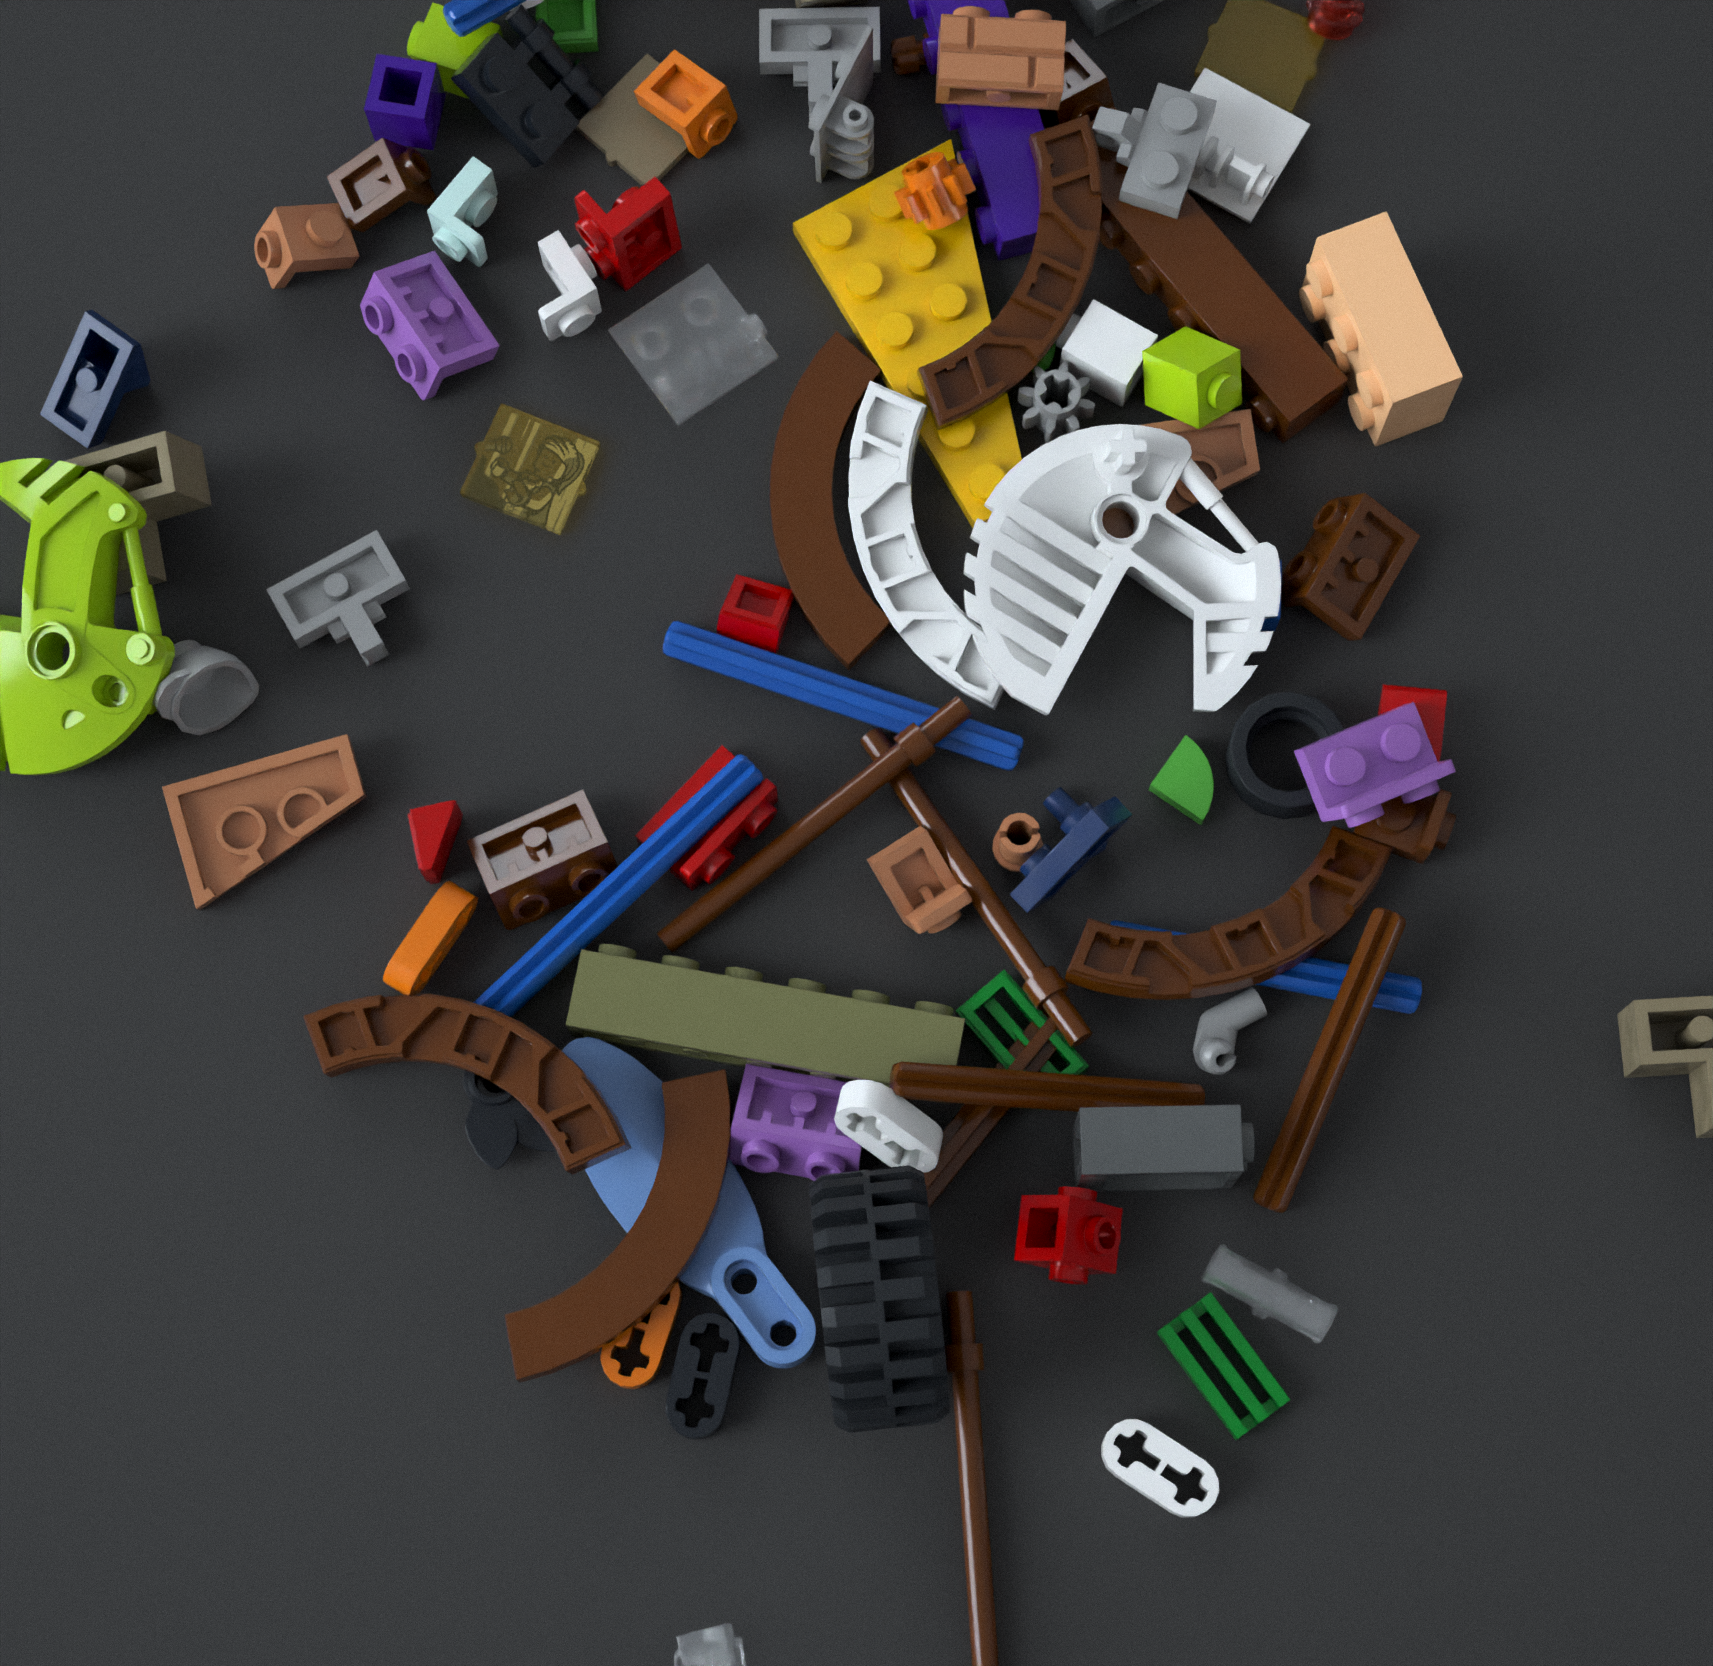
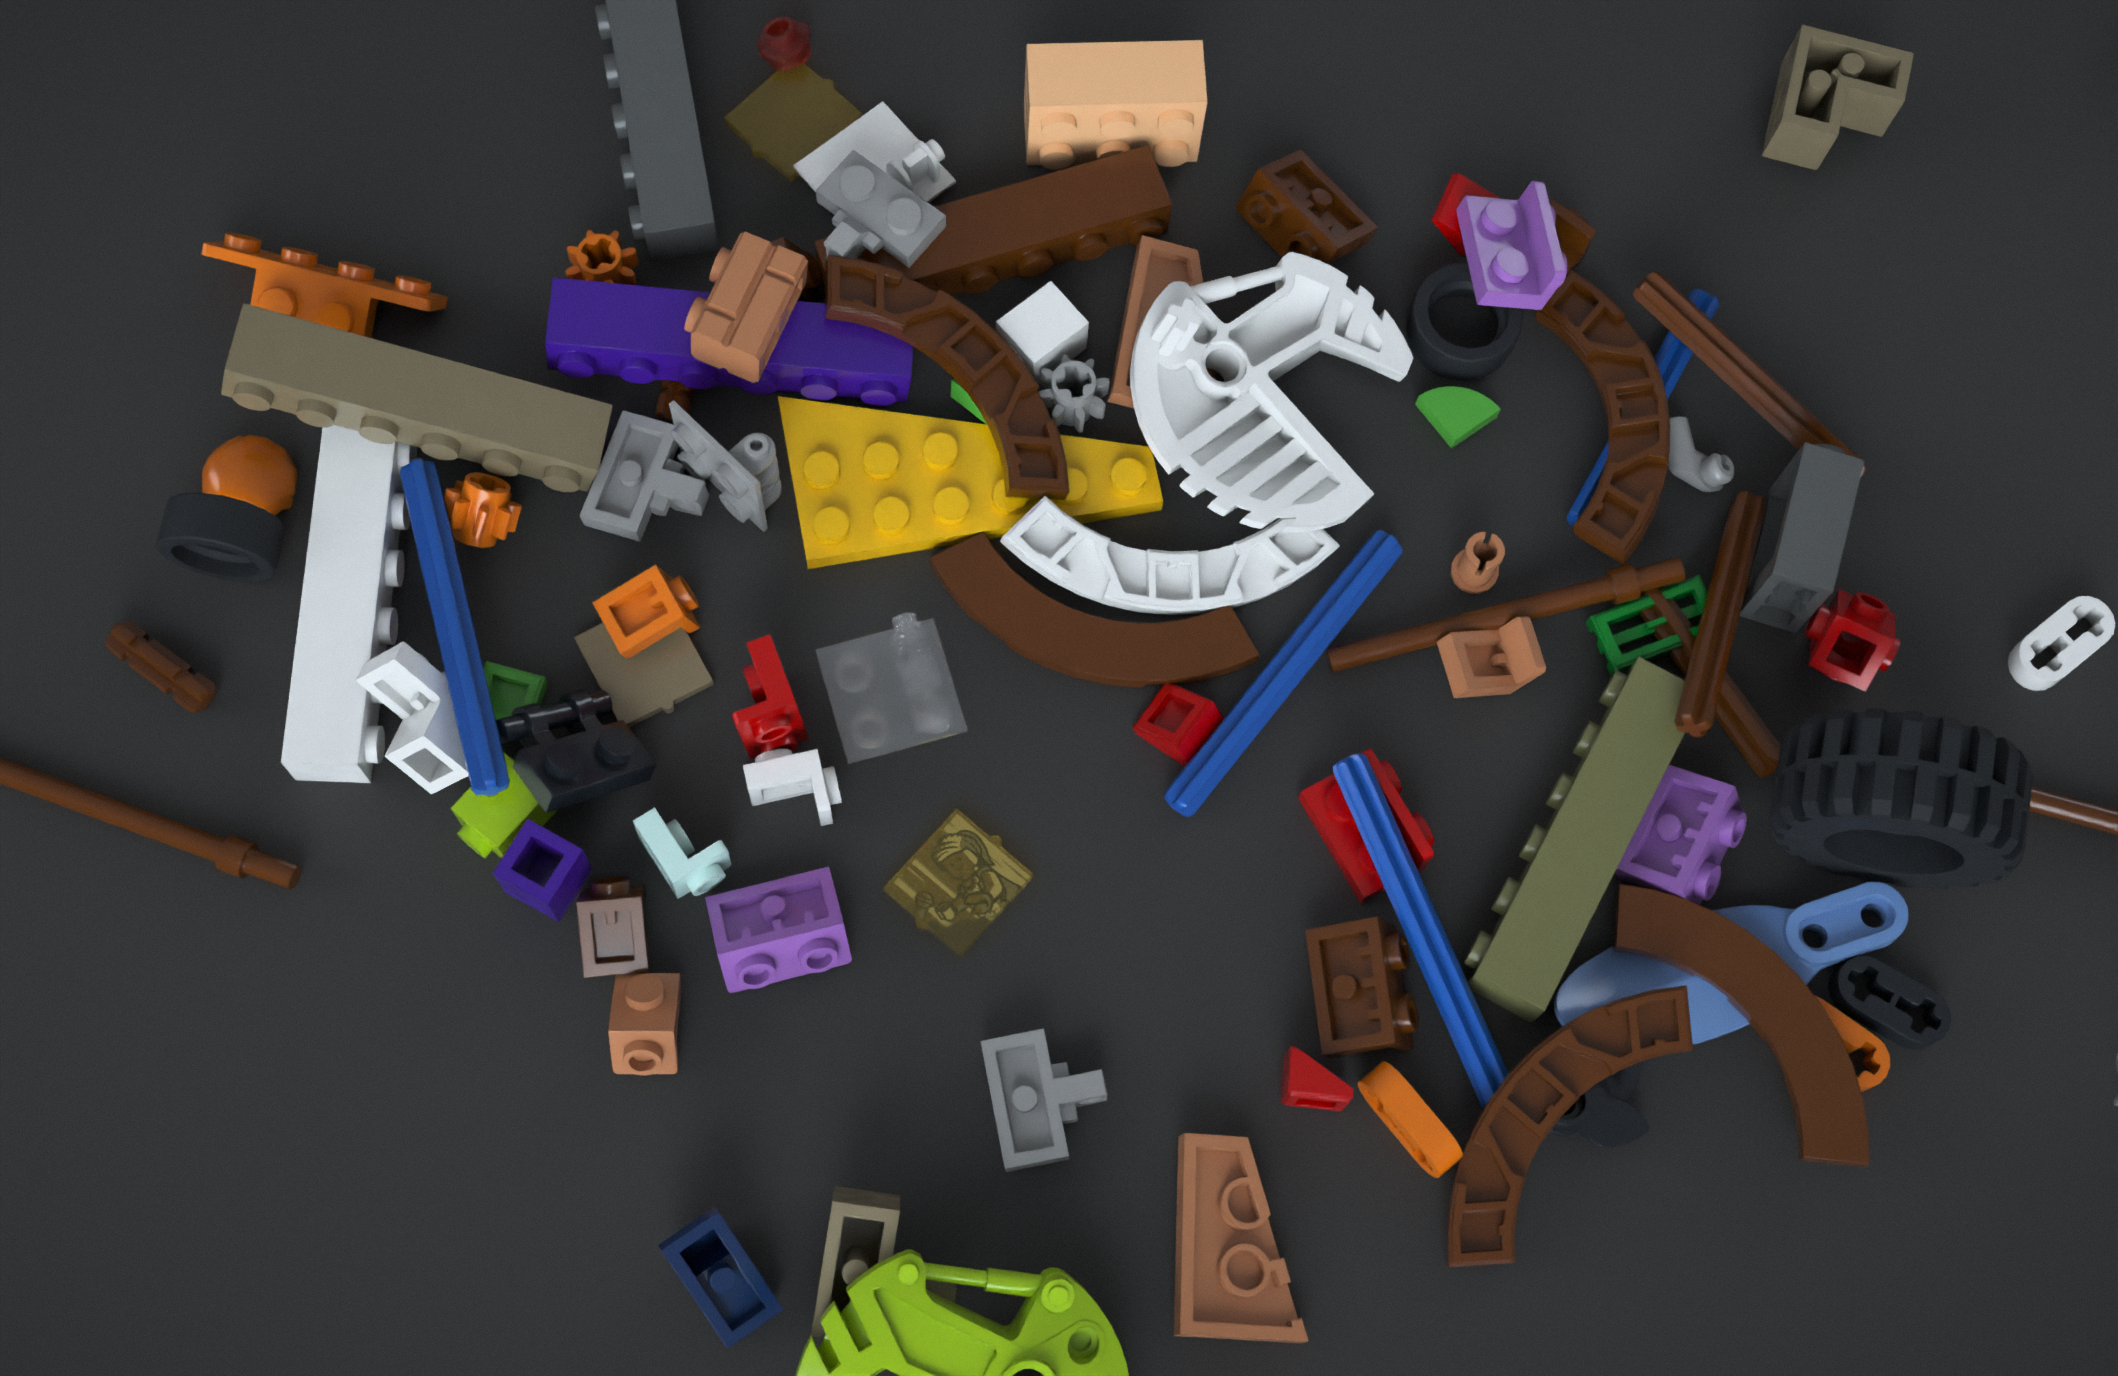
camera: 80 degrees left, 5 degrees down
light grey piece [153,640,259,735] -> none
reddish brown bar [657,696,972,953] -> none
white beam [834,1080,943,1173] -> none
orange gear [894,152,976,230] -> none
dark blue plate [1010,787,1133,913] -> none
lime brick [1142,326,1242,429] -> none
green tile [1156,1292,1290,1441] -> none
clear pin [1201,1243,1338,1344] -> none

